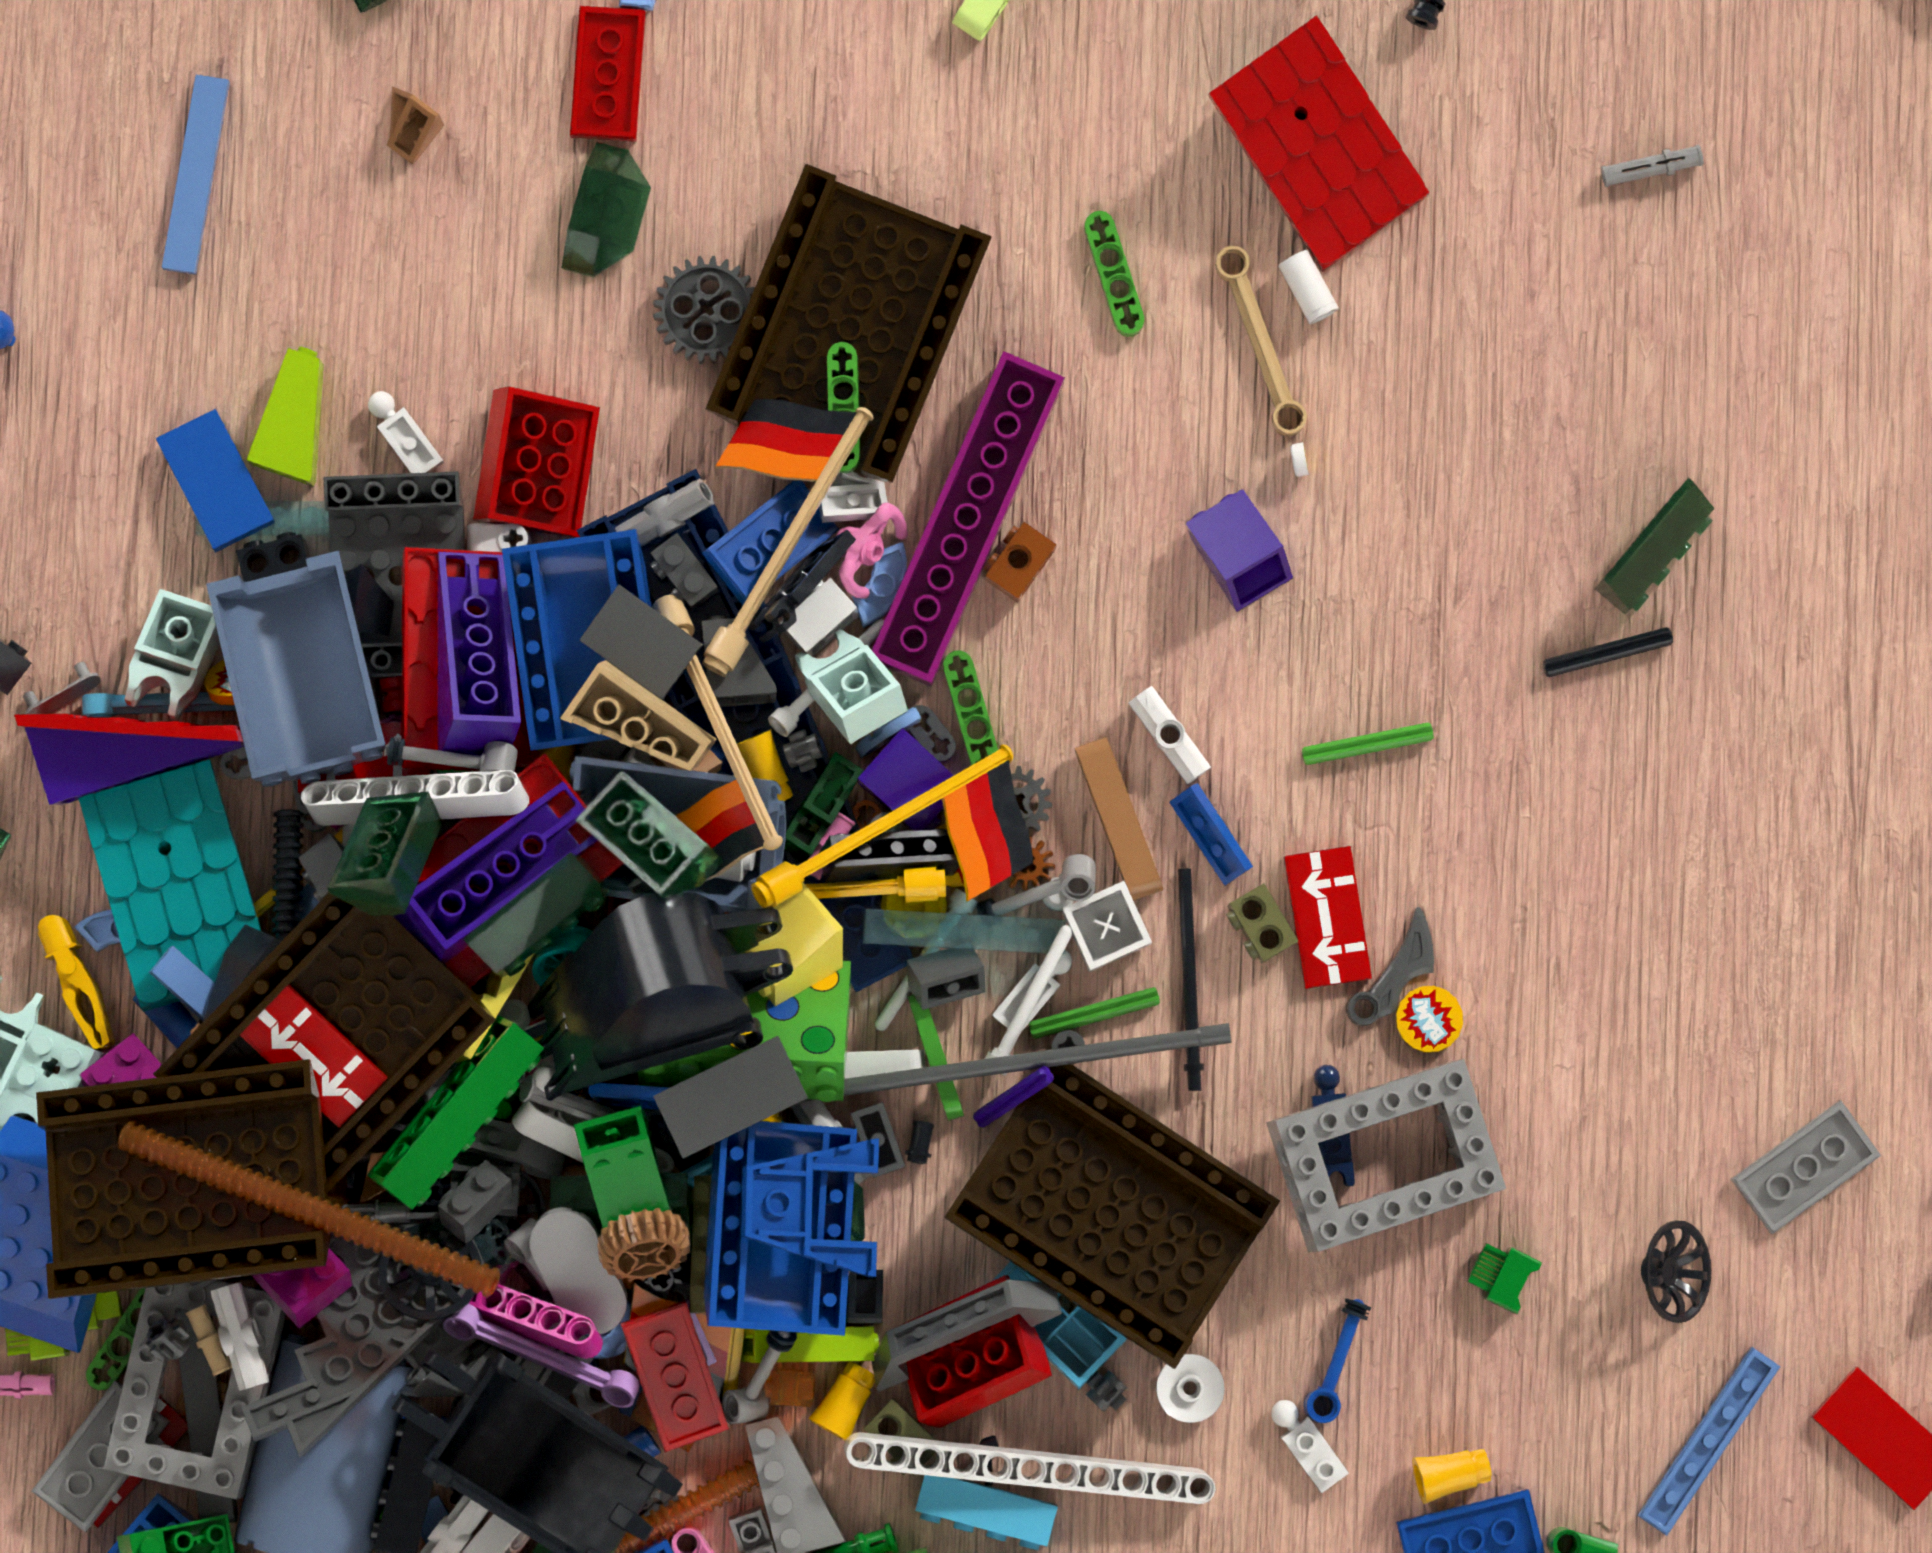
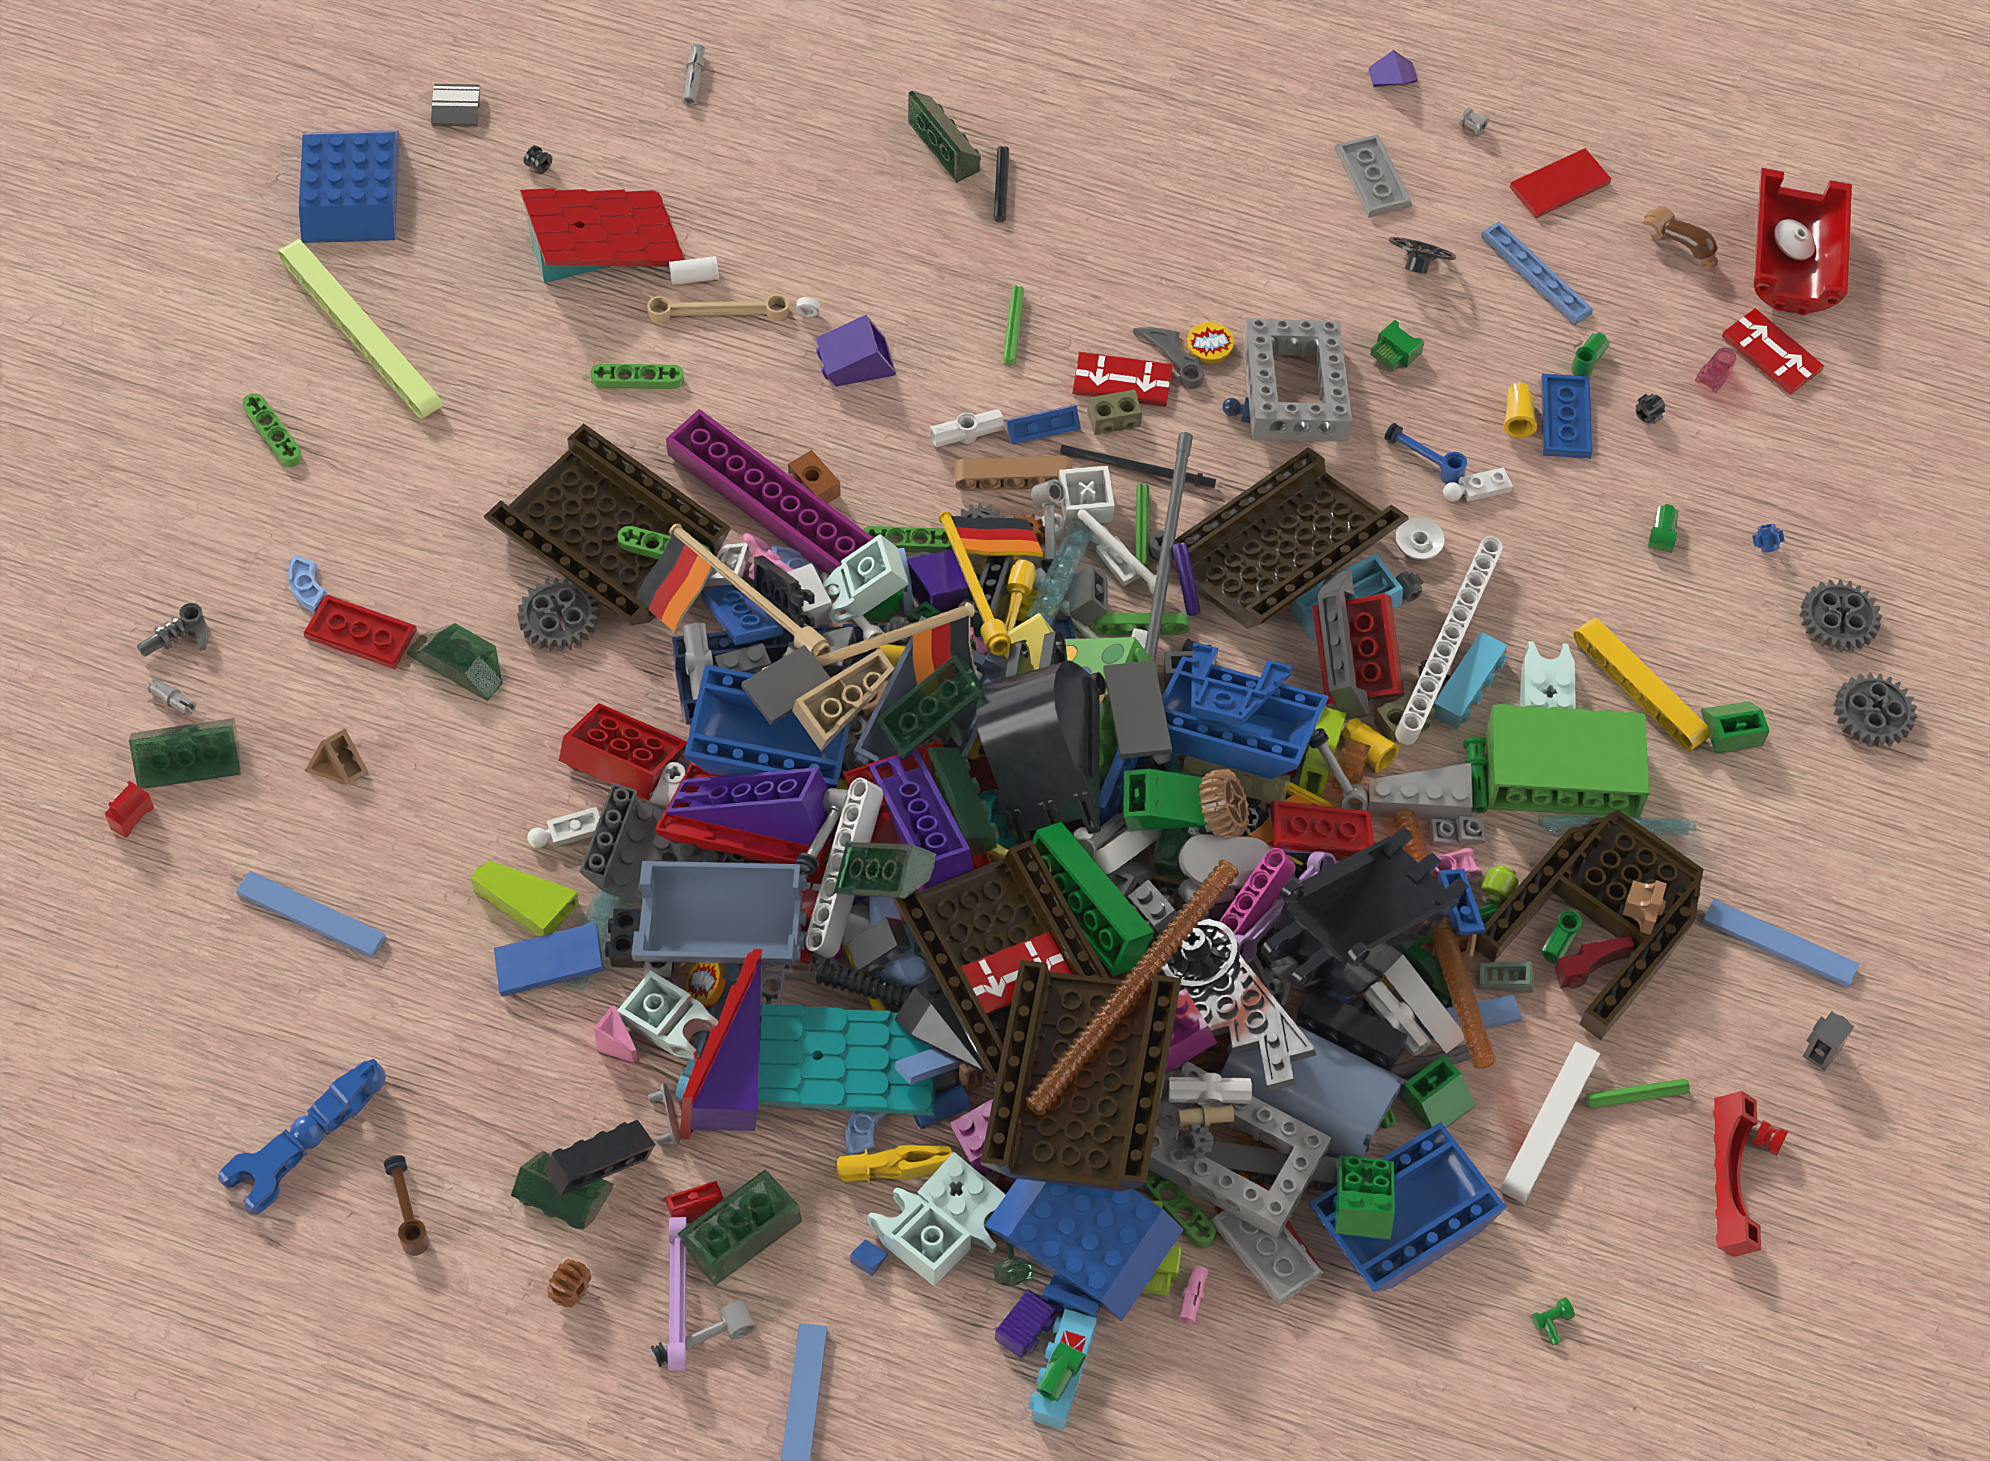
camera: 75 degrees left, 25 degrees down
none -> bright pink slope [594,1006,638,1063]

